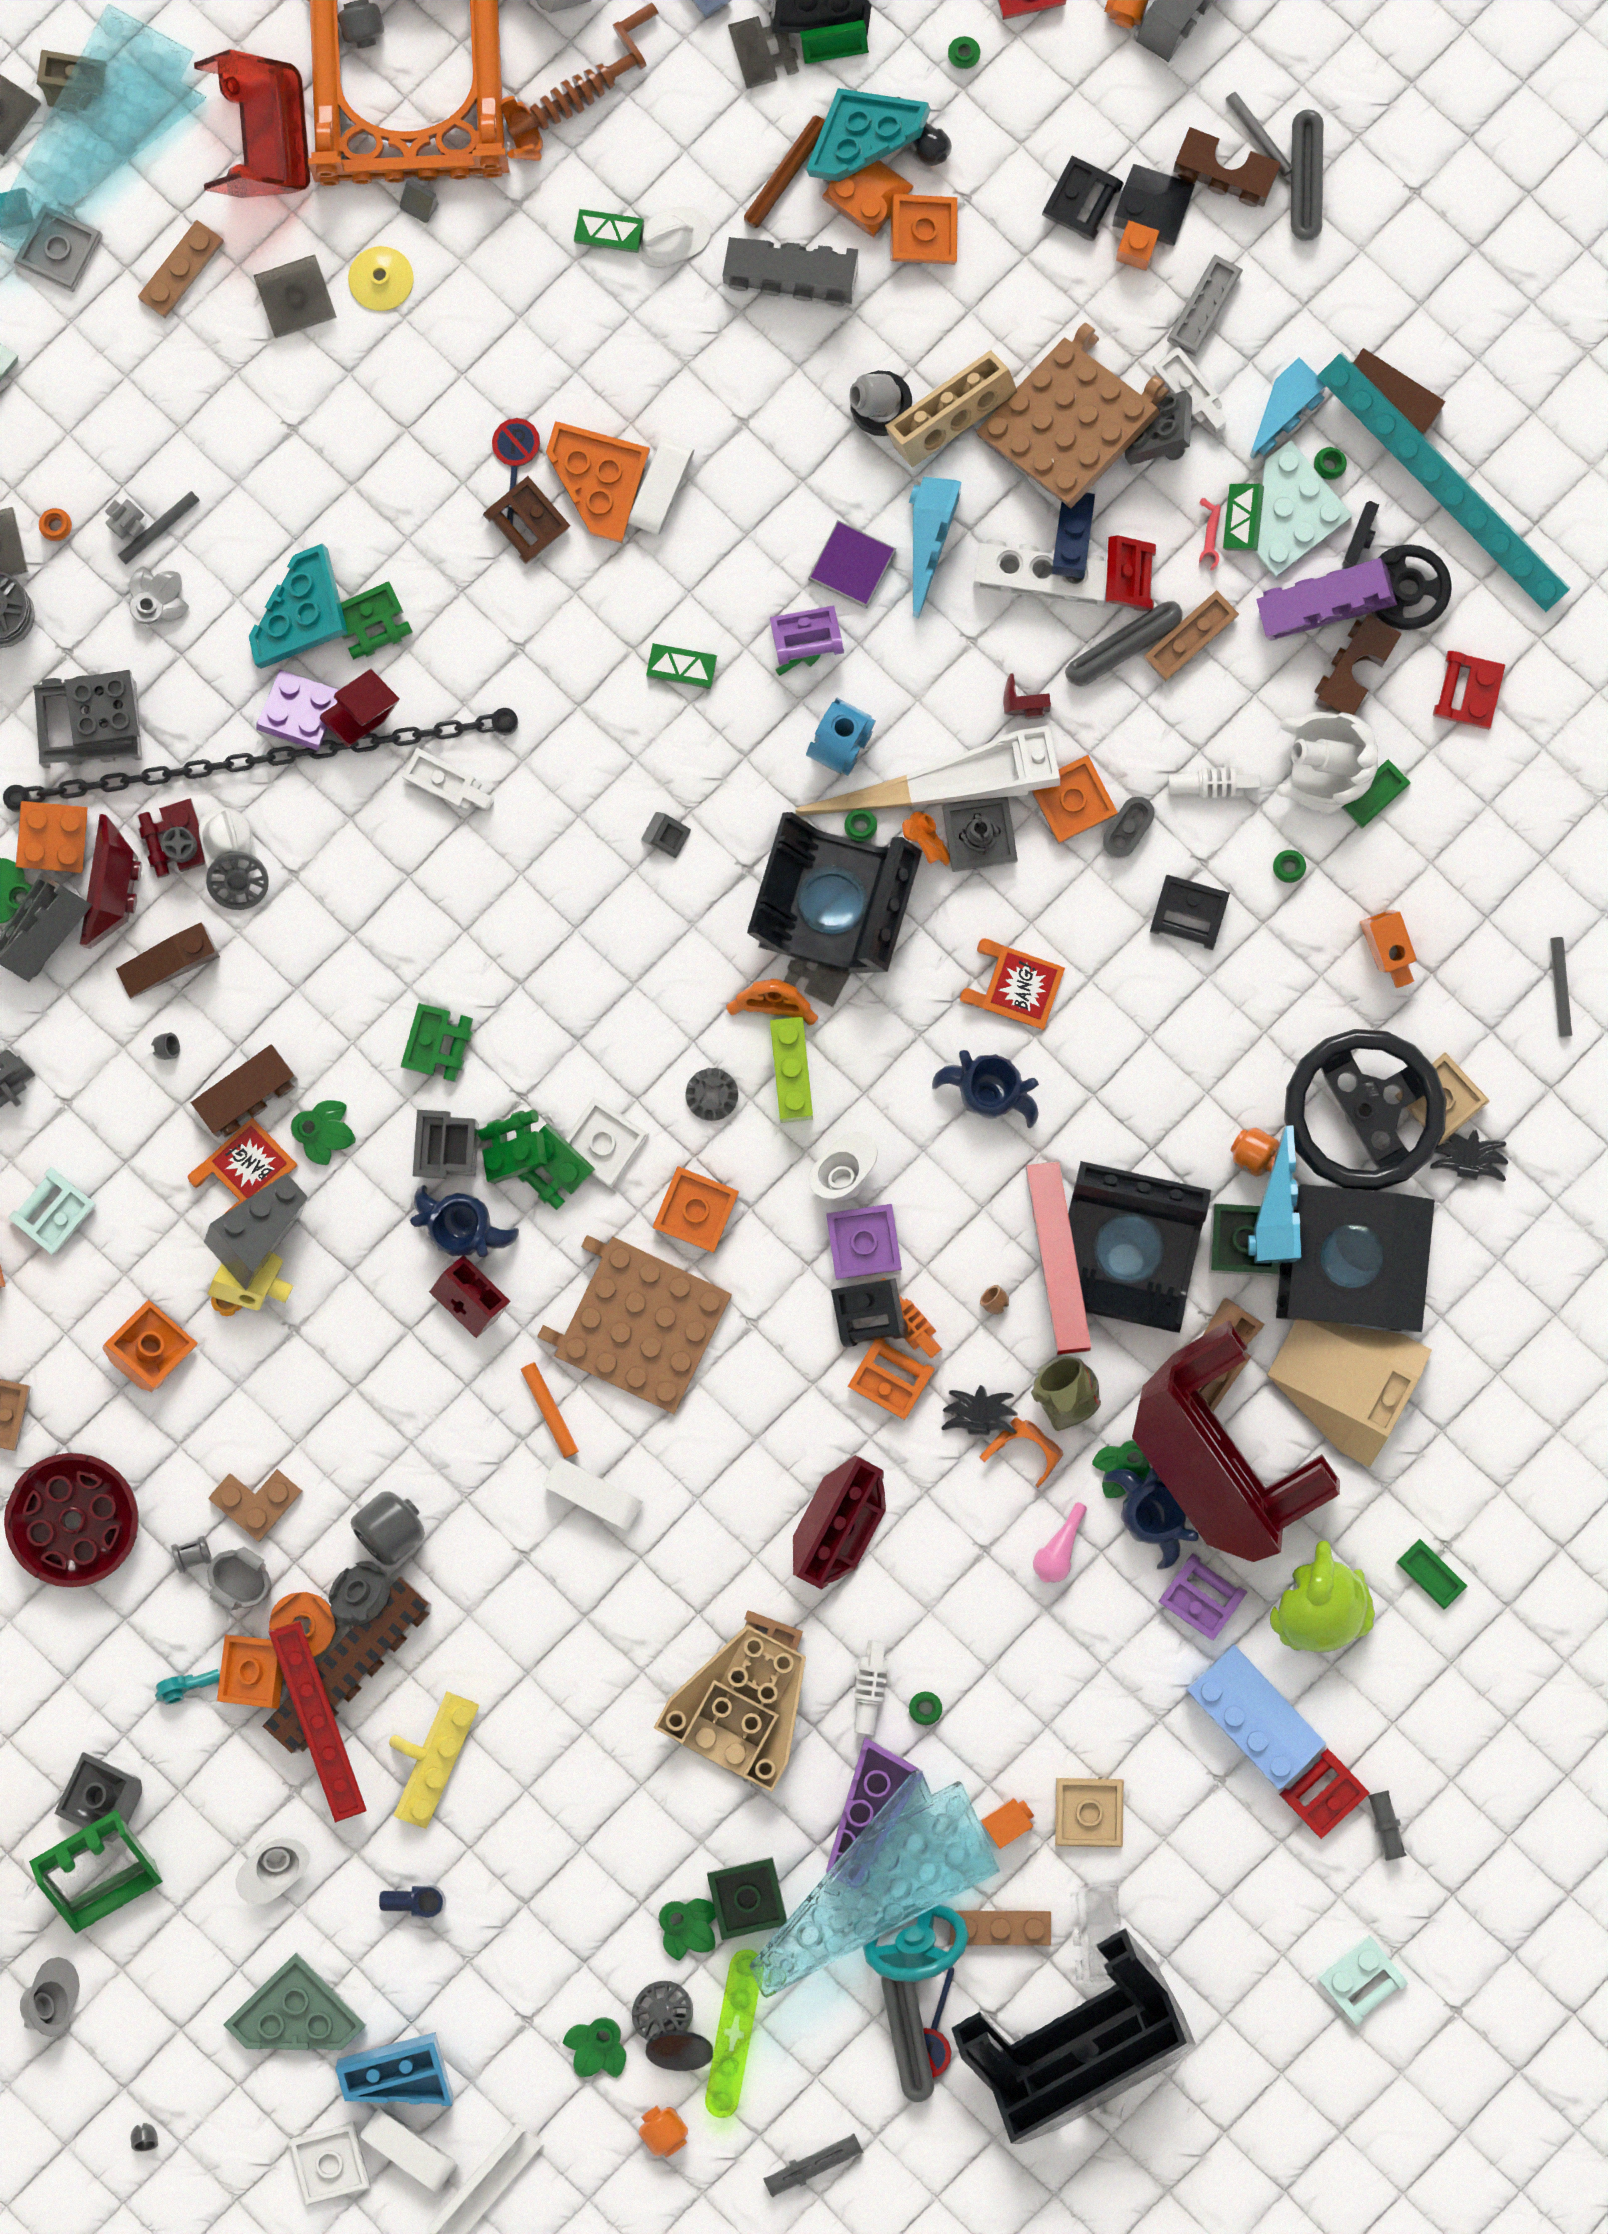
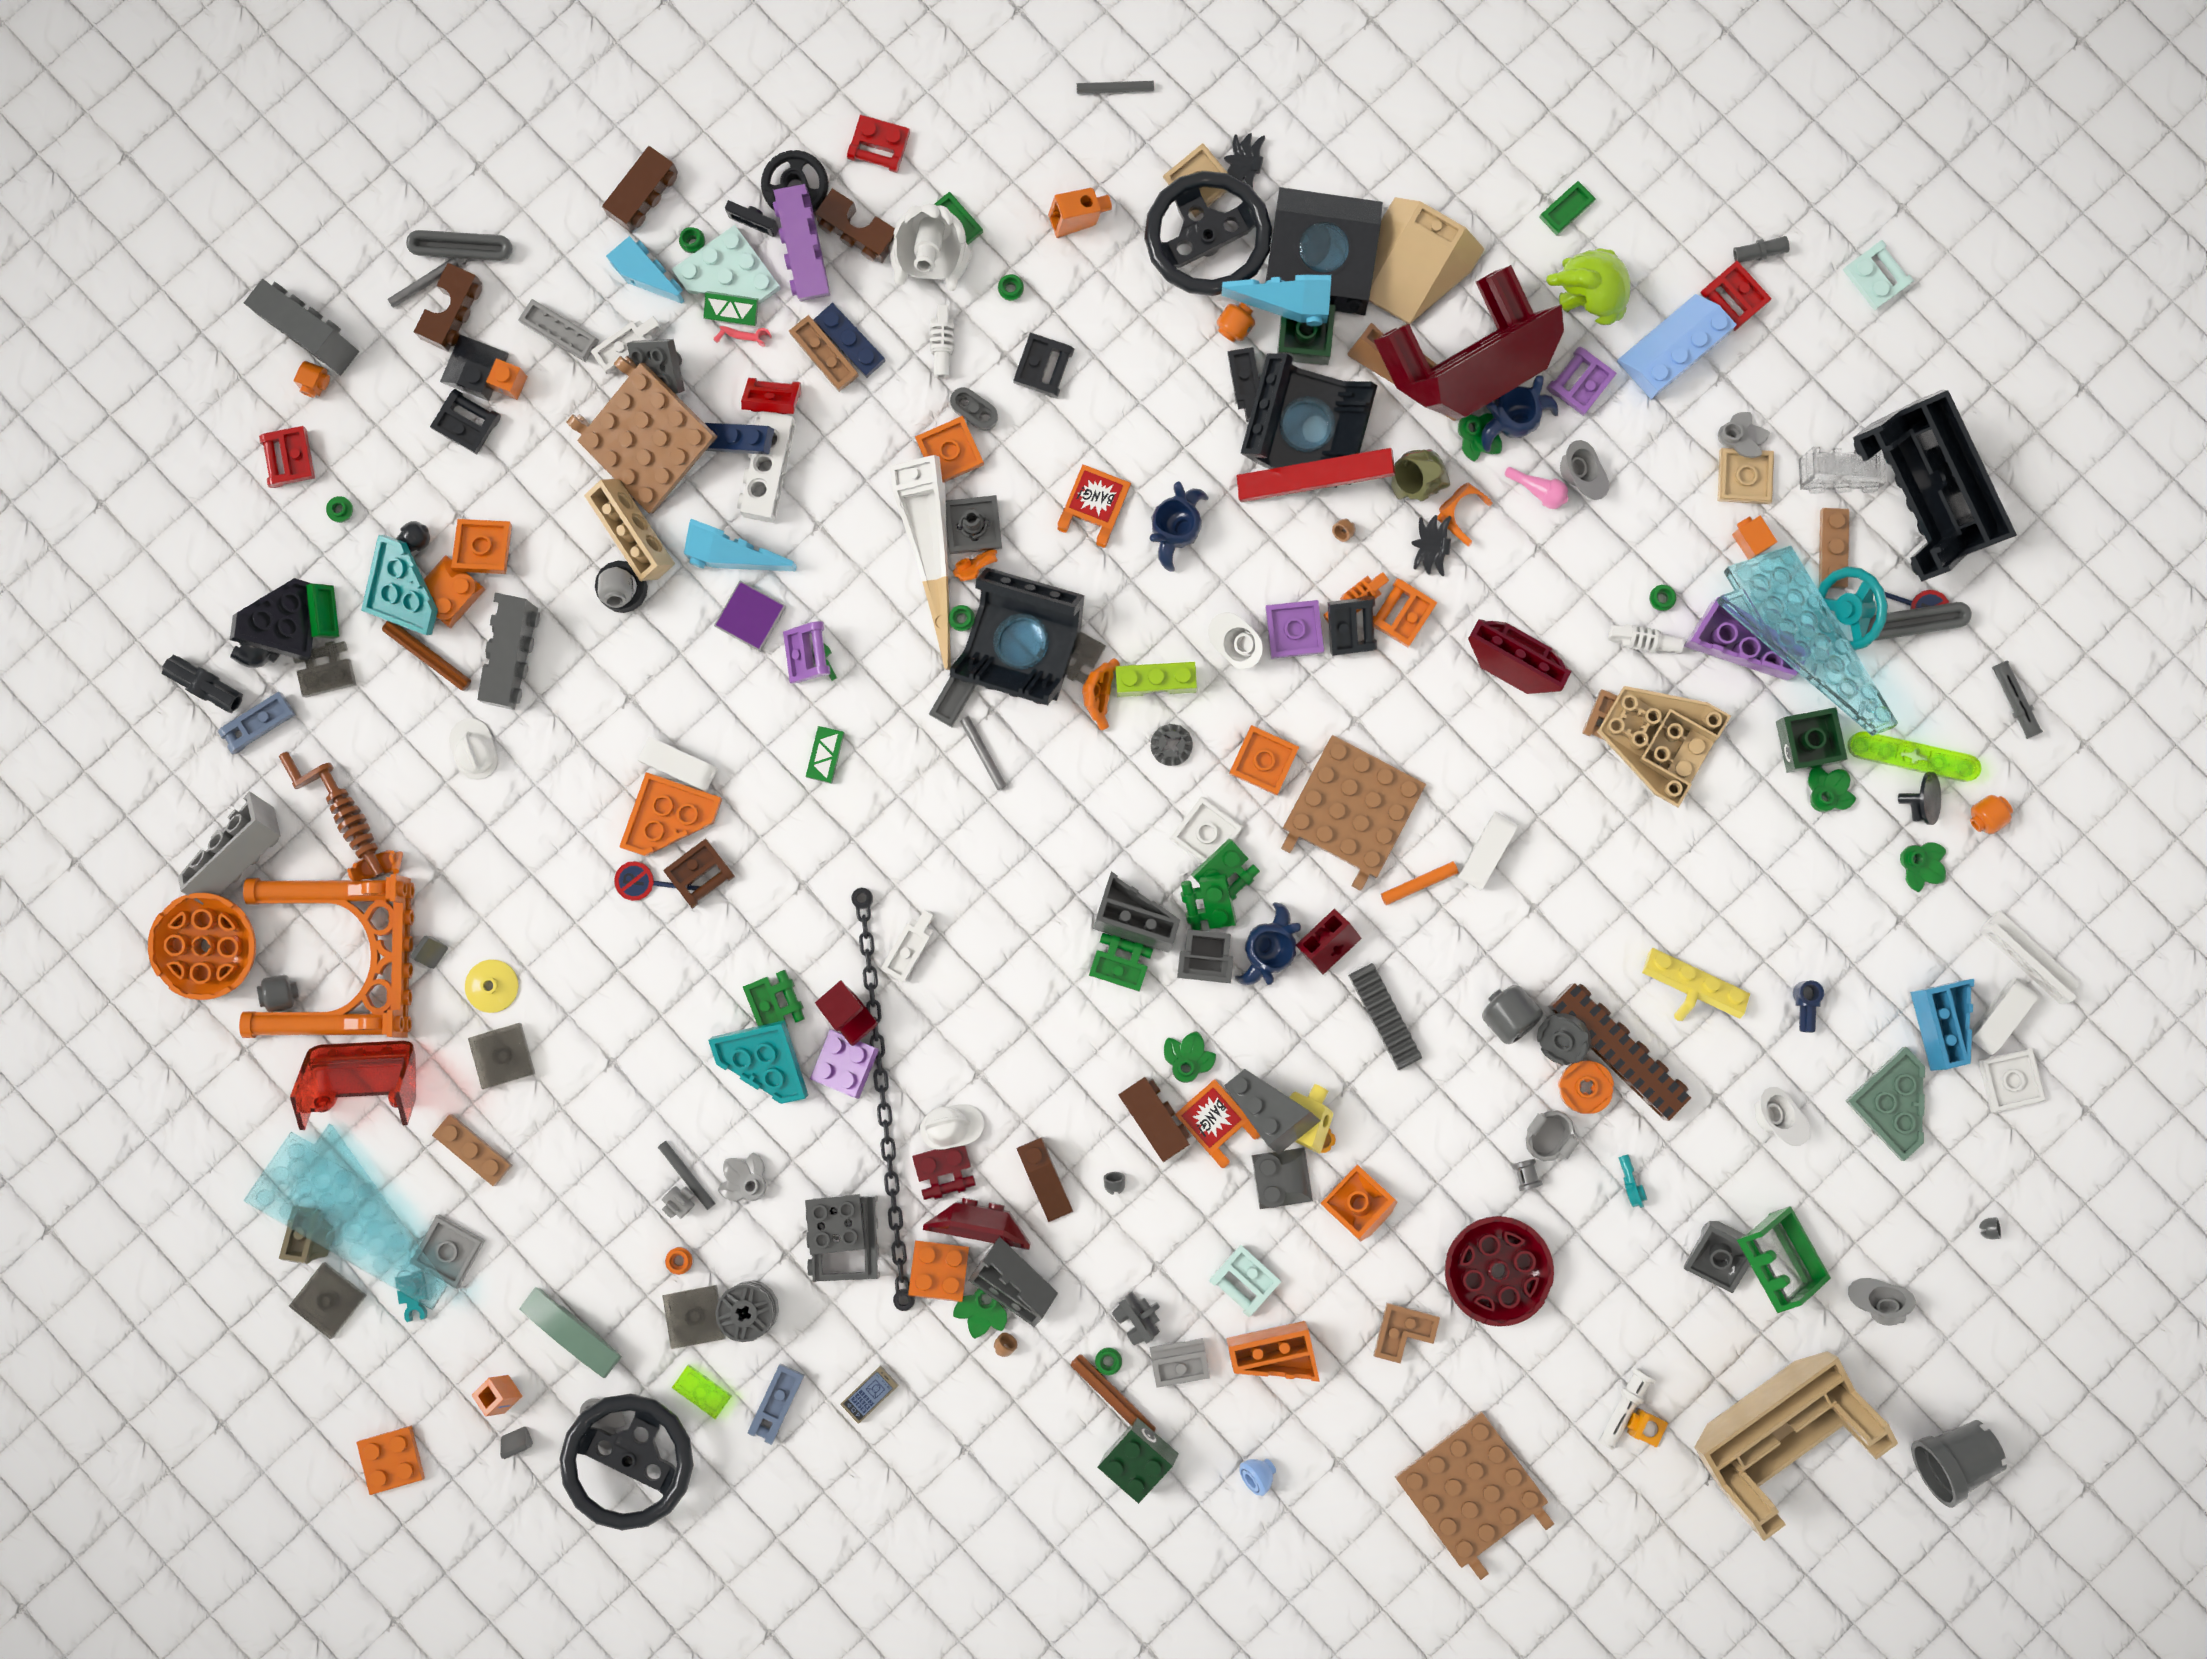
camera: 90 degrees left, 0 degrees up
dark grey wheel [161,826,198,863] -> none
dark grey wheel [206,852,269,910] -> none
medium nougat plate [208,1469,303,1542] -> none
orange plate [217,1634,283,1709] -> none
red tile [268,1620,367,1823] -> none
green tile [574,209,644,253] -> none
dark grey wheel [632,1981,693,2041] -> none
dark grey slope [641,812,691,858] -> none
dark azure brick [806,698,876,776] -> none
dark red plate [1003,673,1051,719] -> none
dark grey piece [1065,601,1183,686] -> none
teal plate [1317,352,1571,612] -> none
none -> dark blue plate [813,302,886,378]
none -> dark grey tile [929,677,977,728]
none -> flat silver bar [960,716,1007,790]
none -> dark grey wedge [1093,871,1180,953]
none -> black hinge [1227,347,1259,423]
none -> dark grey slope [1251,1147,1313,1209]
none -> dark grey gear [1348,963,1422,1070]
none -> light grey piece [1560,440,1609,500]
none -> light grey plate [1718,412,1770,458]

